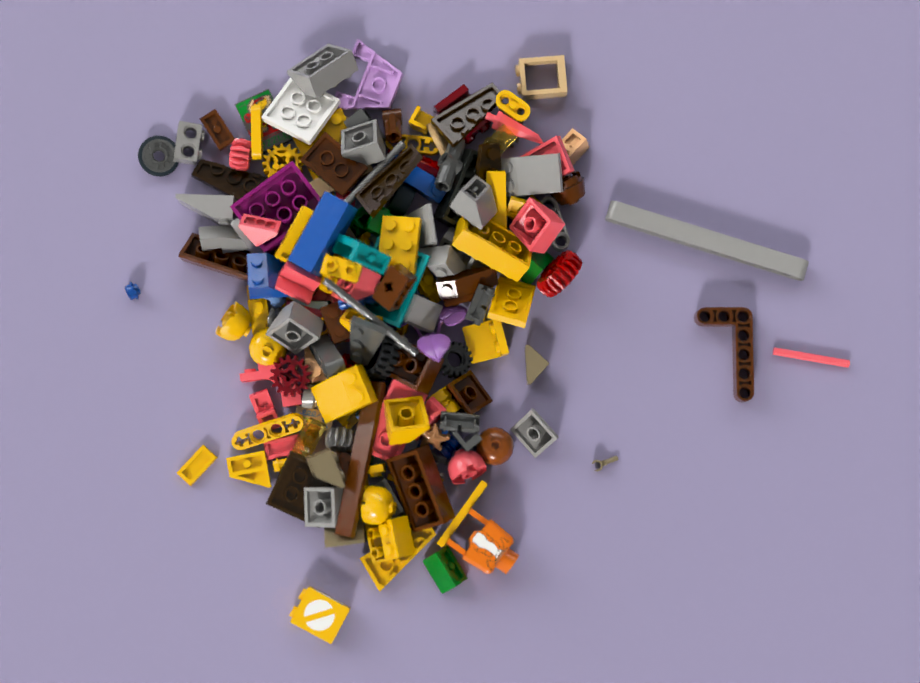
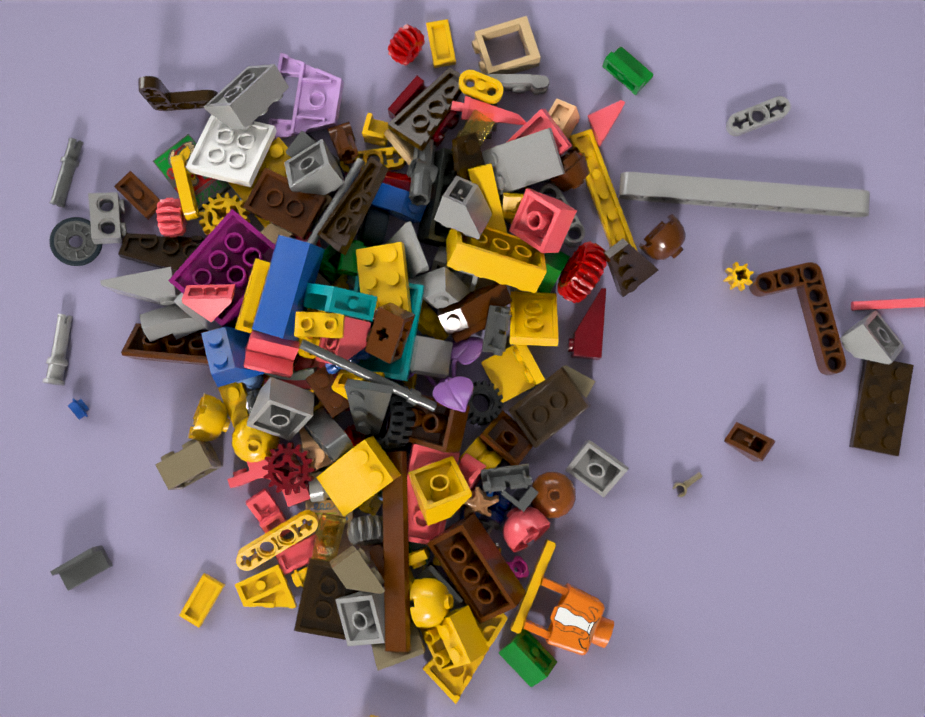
camera: 10 degrees left, 0 degrees up
none -> light grey pin [43,314,73,386]
none -> dark grey pin [49,138,84,208]
none -> dark grey panel [50,545,113,591]
none -> dark brown beam [138,76,218,111]
none -> dark tan brick [155,439,223,490]
none -> red gear [388,24,425,66]
none -> yellow tile [426,19,456,68]
none -> light grey hinge [487,74,550,95]
none -> dark pink plate [507,556,529,580]
none -> dark brown plate [508,368,591,448]
none -> dark red slope [568,288,606,360]
none -> yellow tile [569,129,637,250]
none -> coral slope [588,100,625,148]
none -> green panel [602,47,653,96]
none -> dark brown wing [604,239,659,297]
none -> reddish brown cylinder [639,214,686,260]
none -> yellow gear [723,262,754,291]
none -> reddish brown slope [724,422,776,462]
none -> light grey beam [726,96,791,136]
none -> light grey slope [840,310,904,364]
none -> dark brown plate [849,359,914,456]

